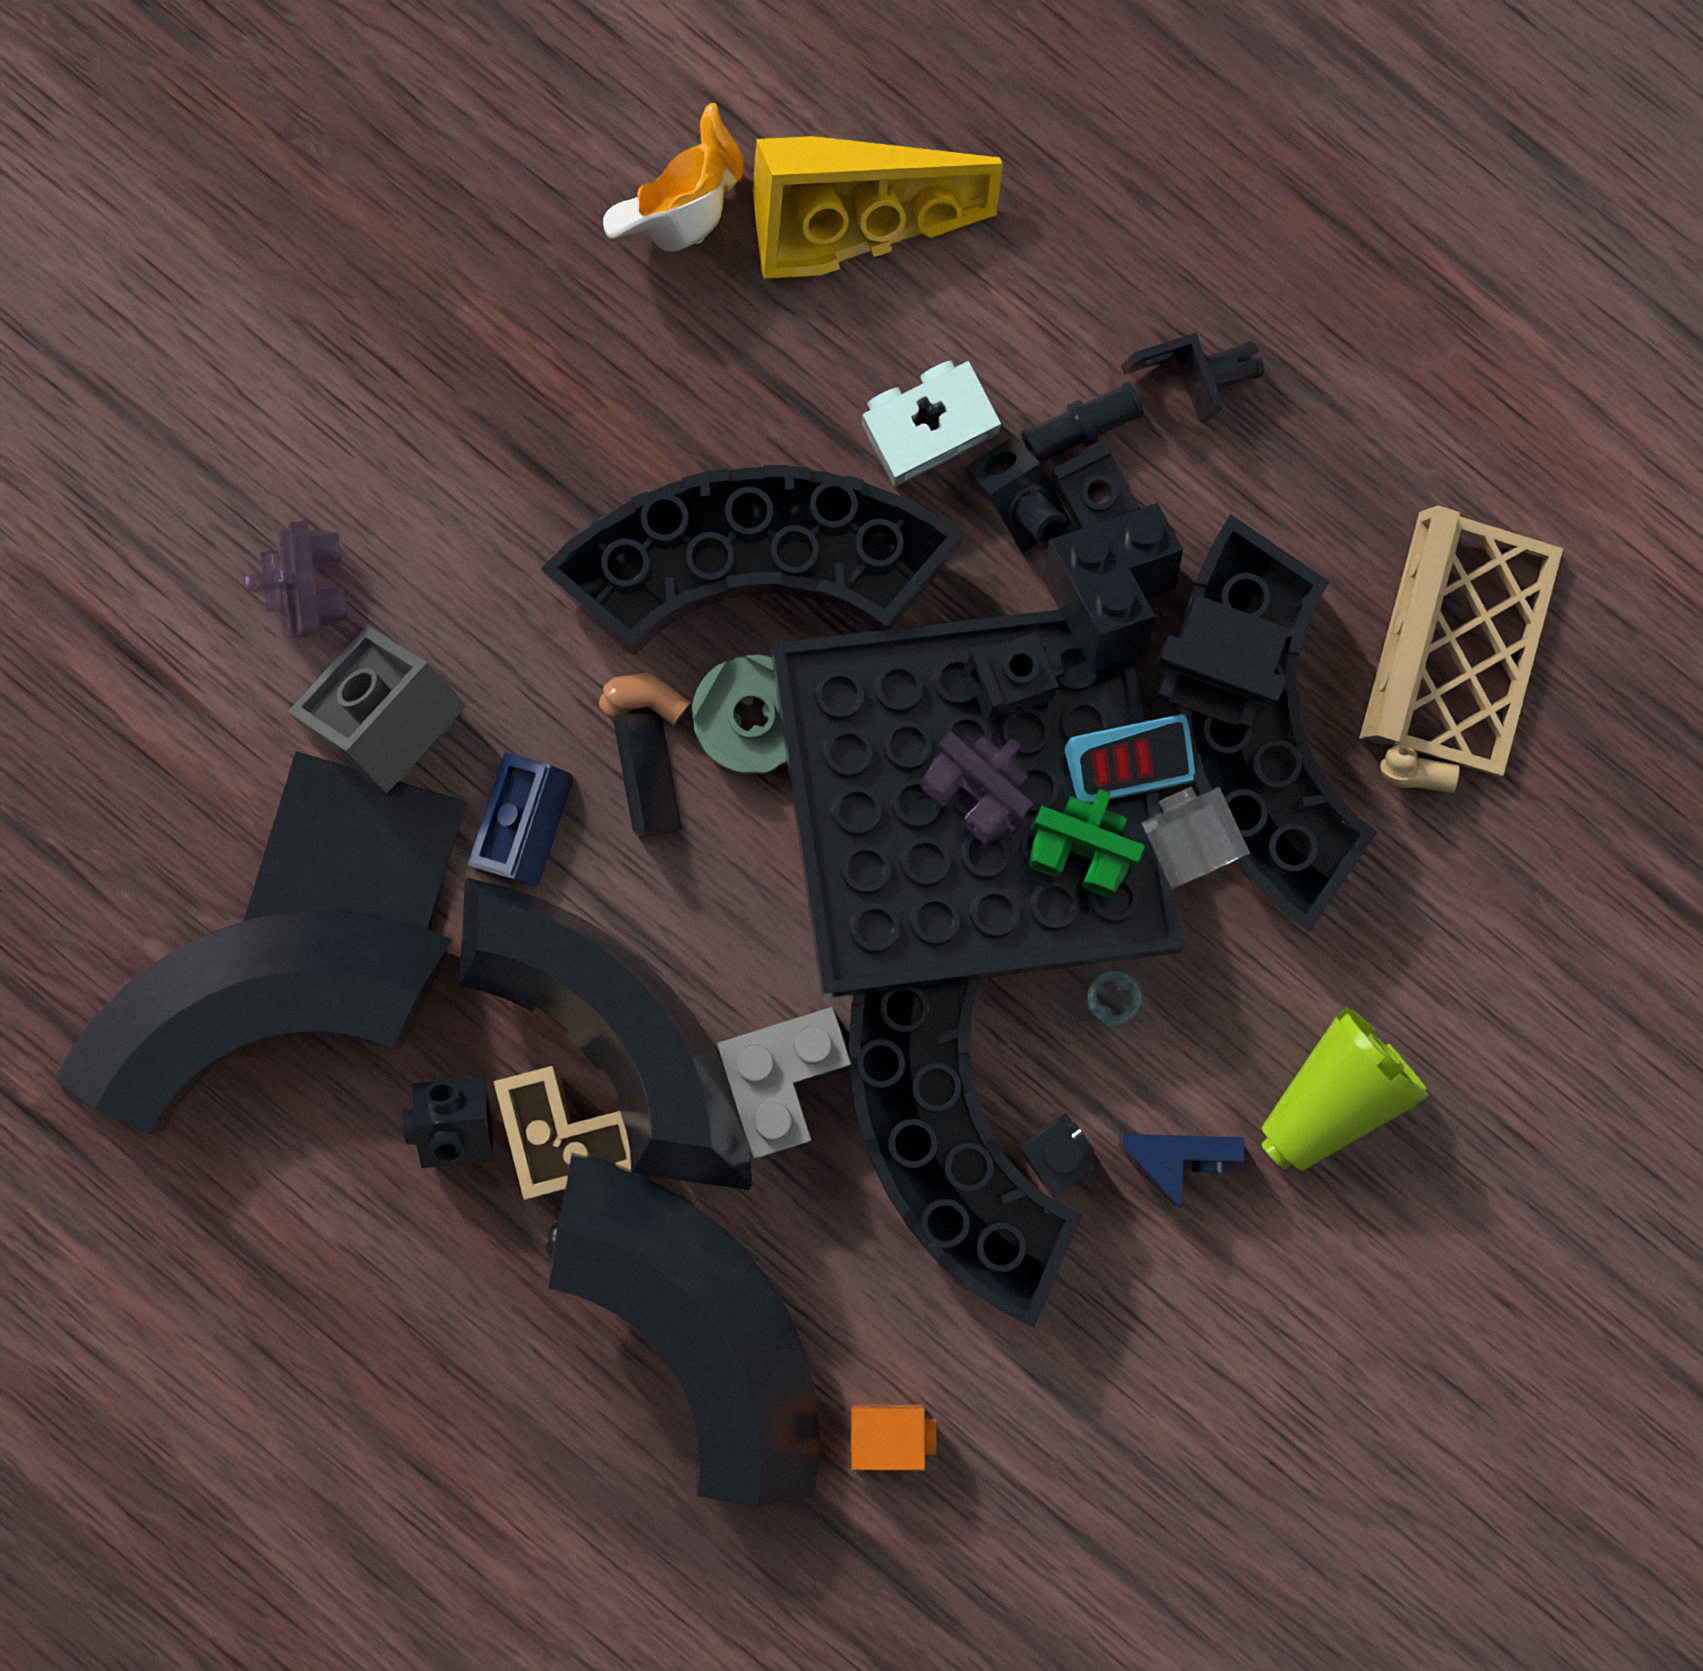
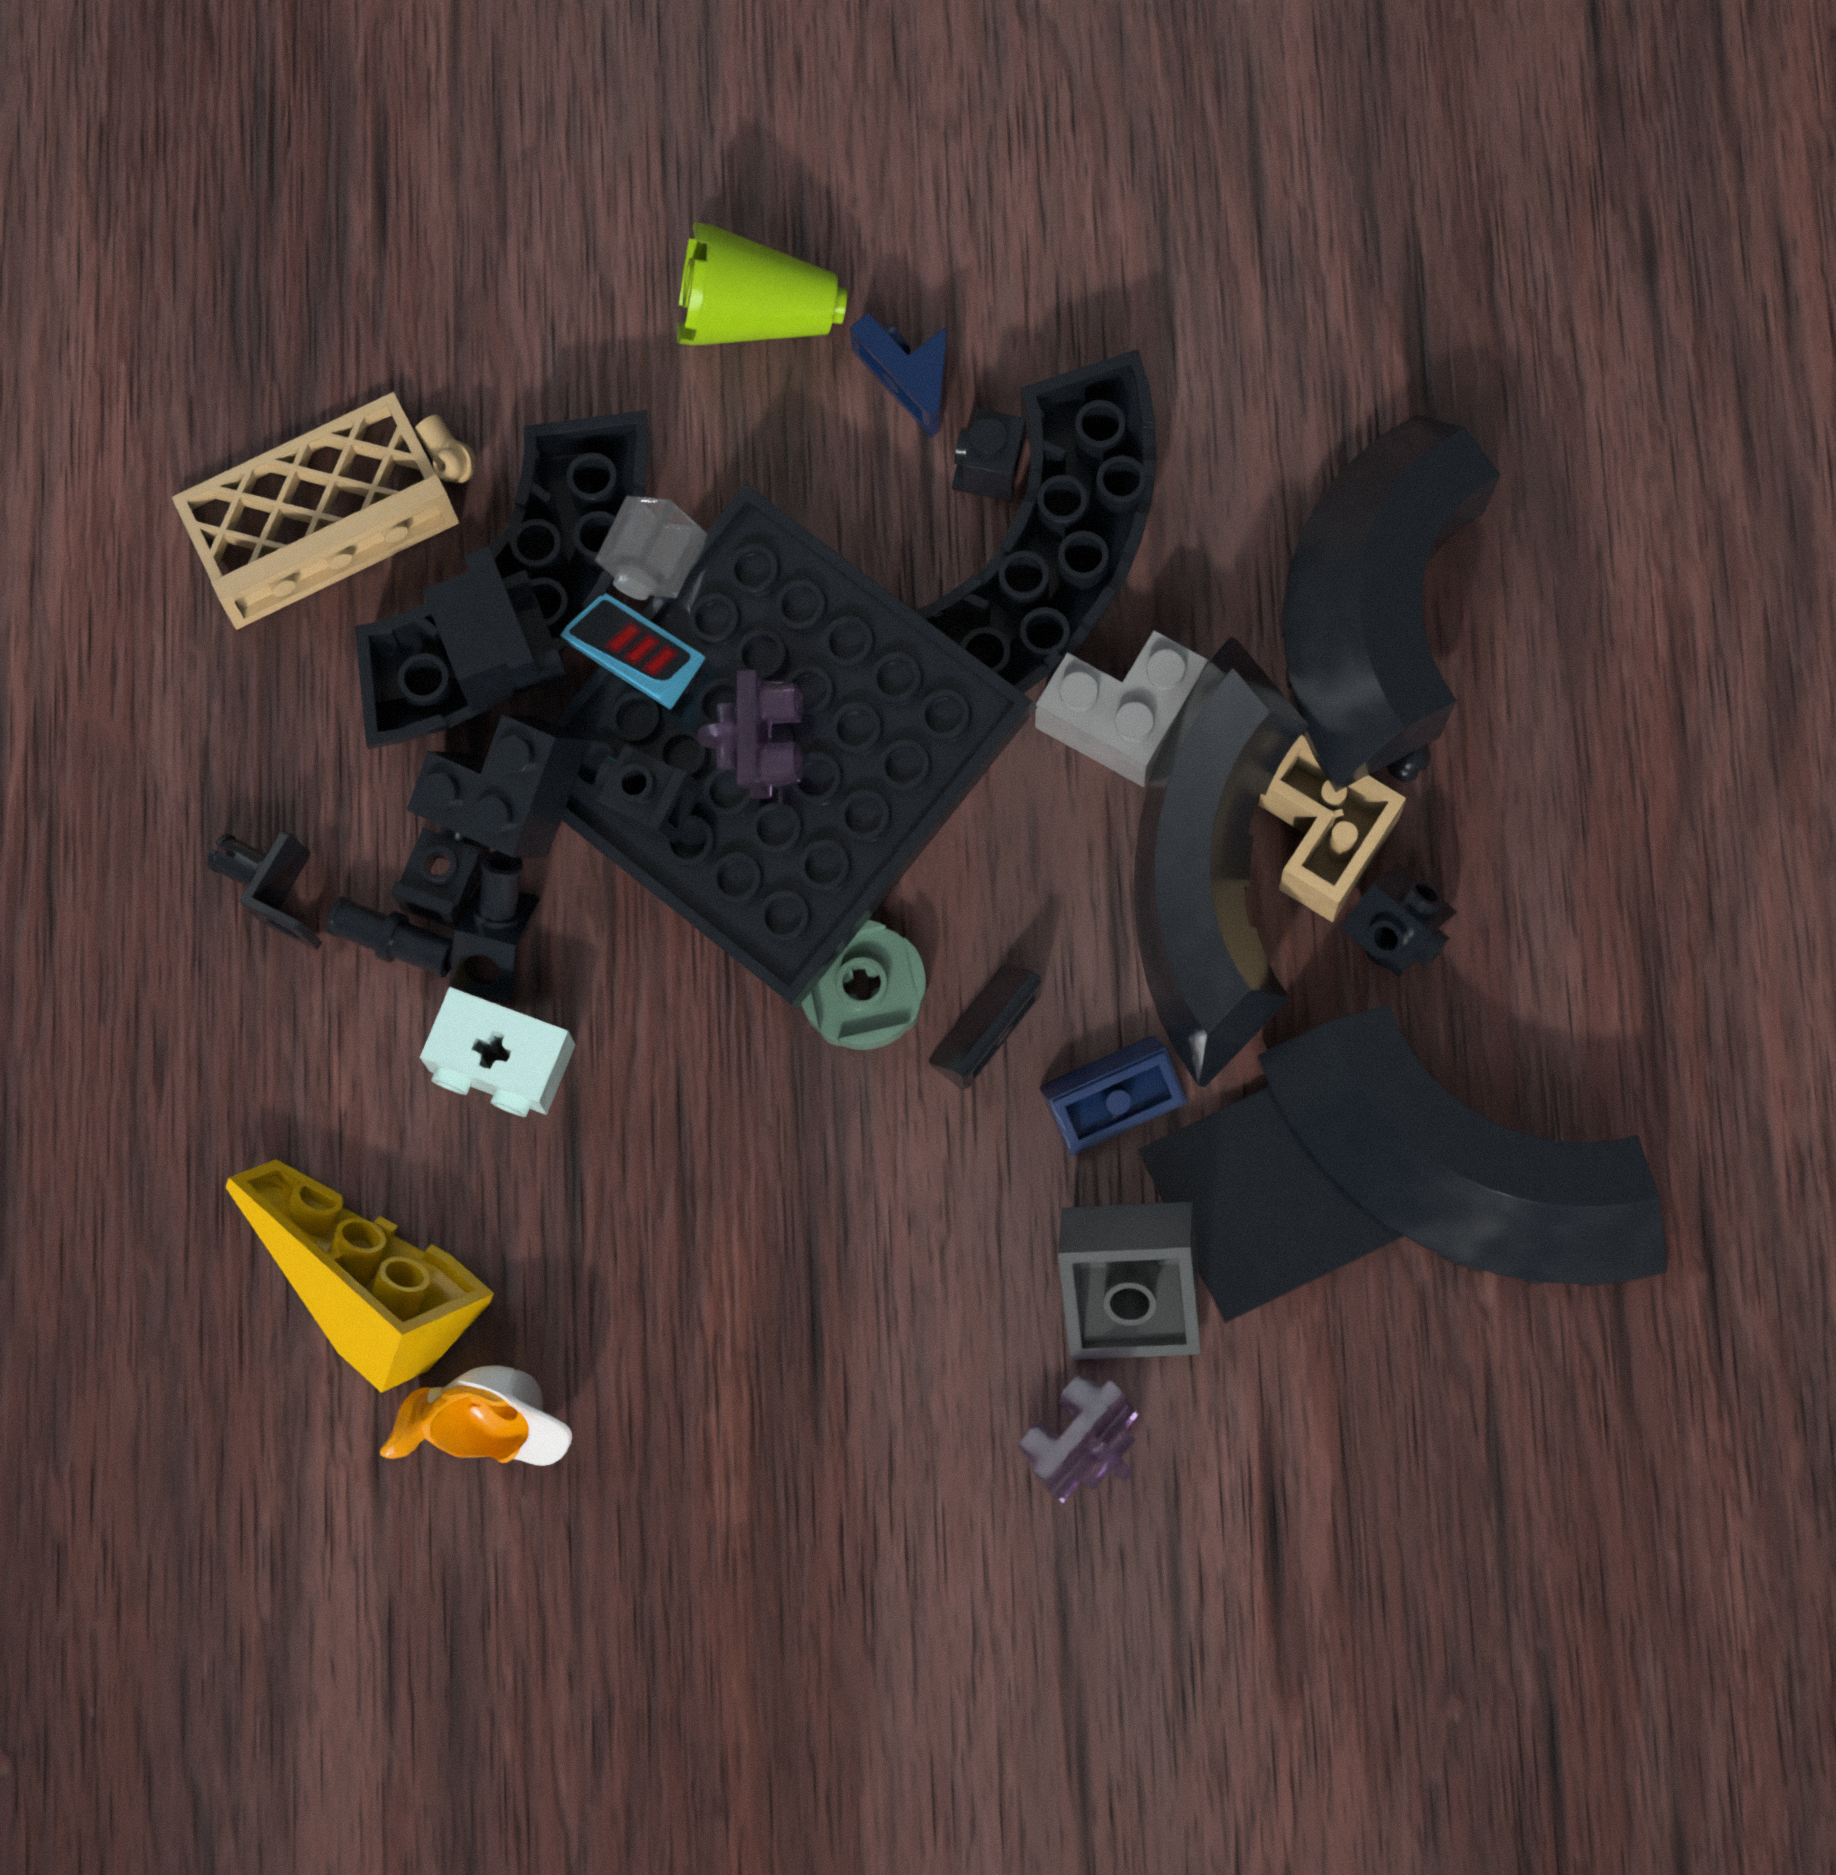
camera: 125 degrees left, 10 degrees down
black brick [541,465,964,655] -> none
nougat arm [599,673,691,726] -> none
orange brick [851,1404,936,1470] -> none
green hips [1028,789,1145,898] -> none
clear light blue bush [1086,971,1141,1025] -> none

